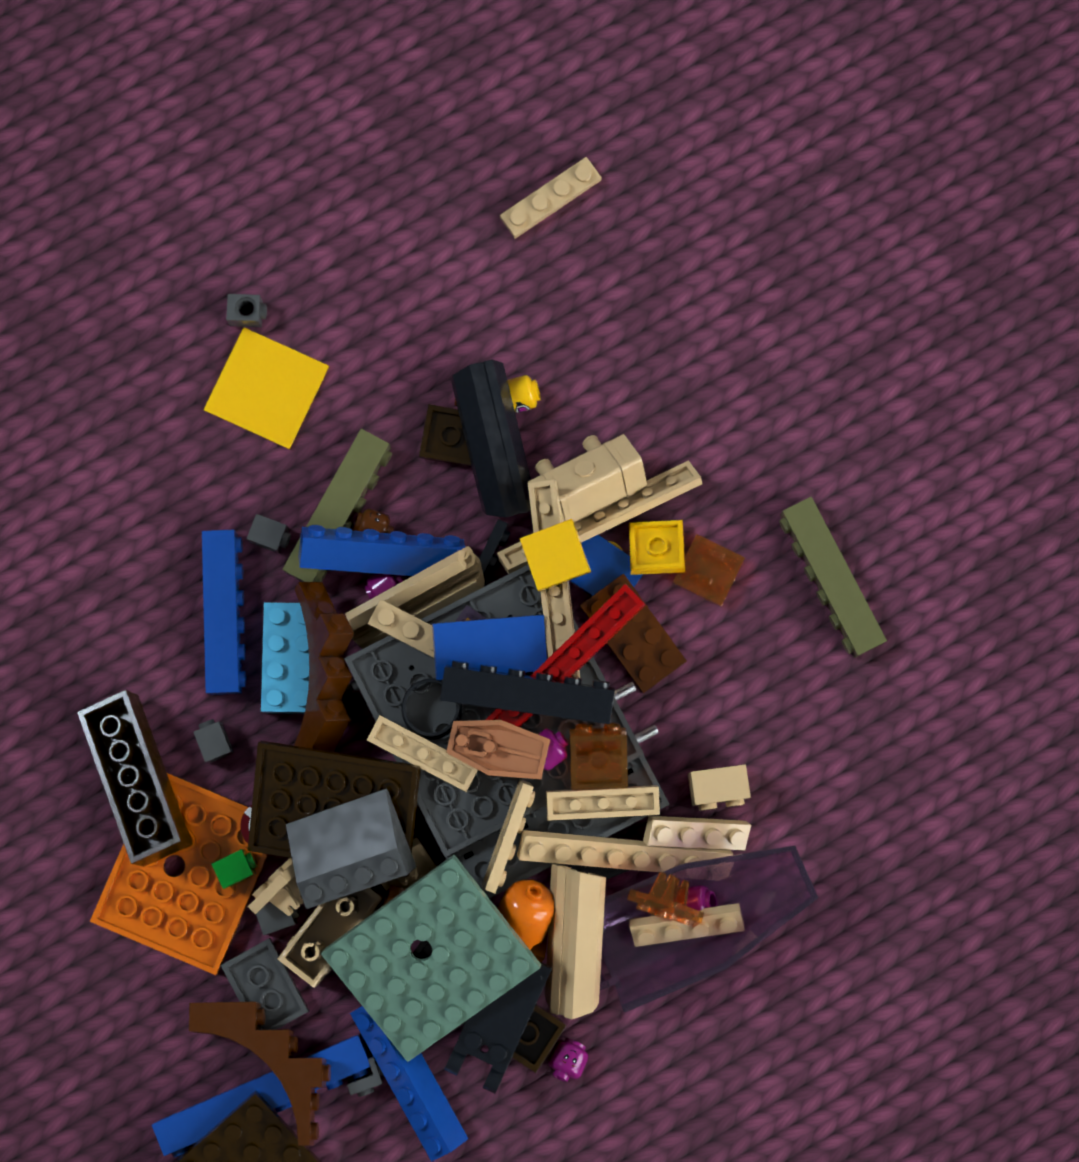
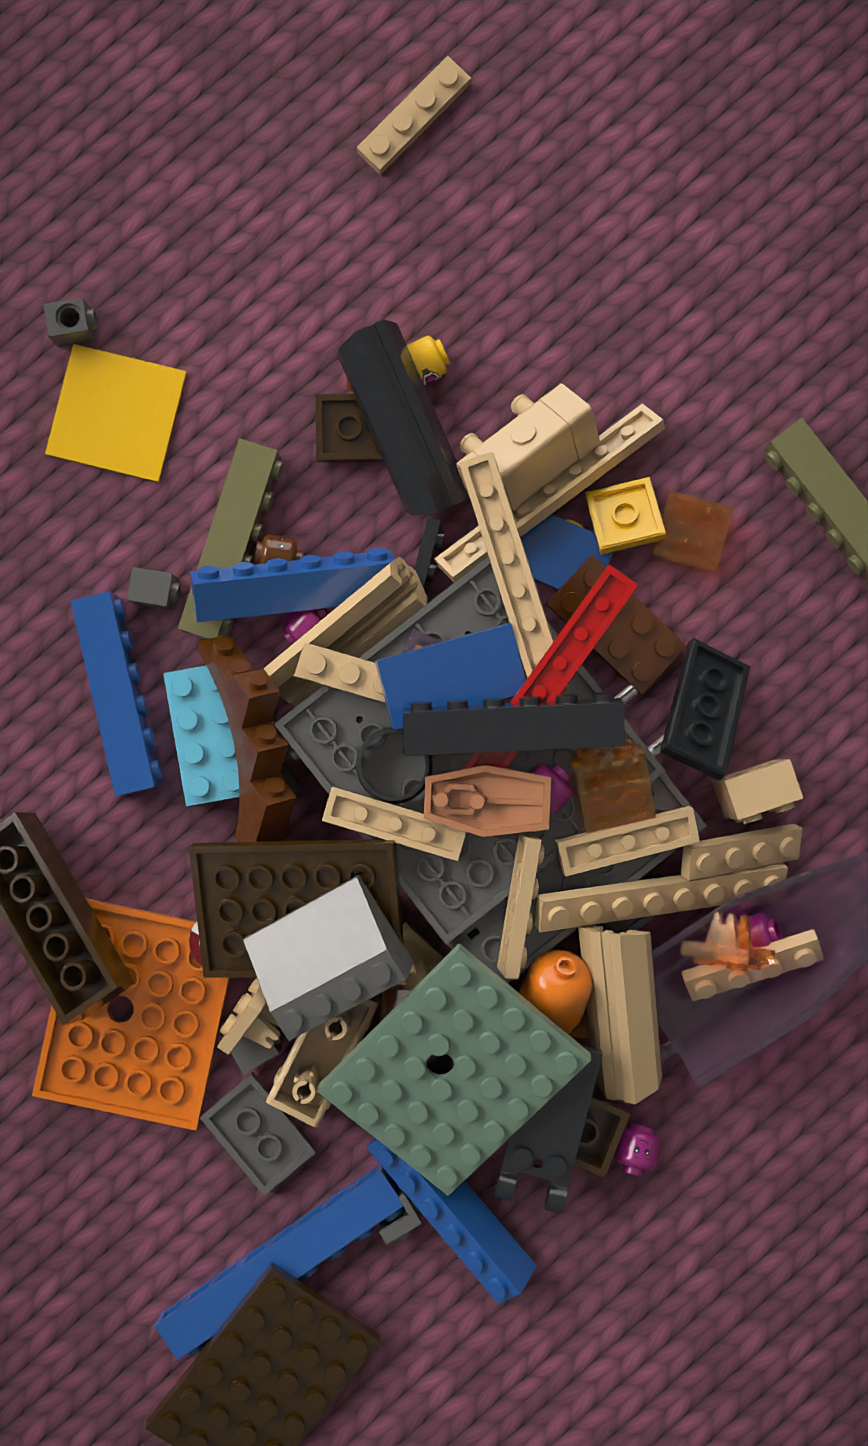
camera: 10 degrees left, 5 degrees up
reddish brown arch [189,1002,331,1146] -> none
dark grey brick [193,719,234,763] -> none
green brick [211,849,258,889] -> none
yellow tile [519,519,591,591] -> none
none -> black tile [660,638,751,781]

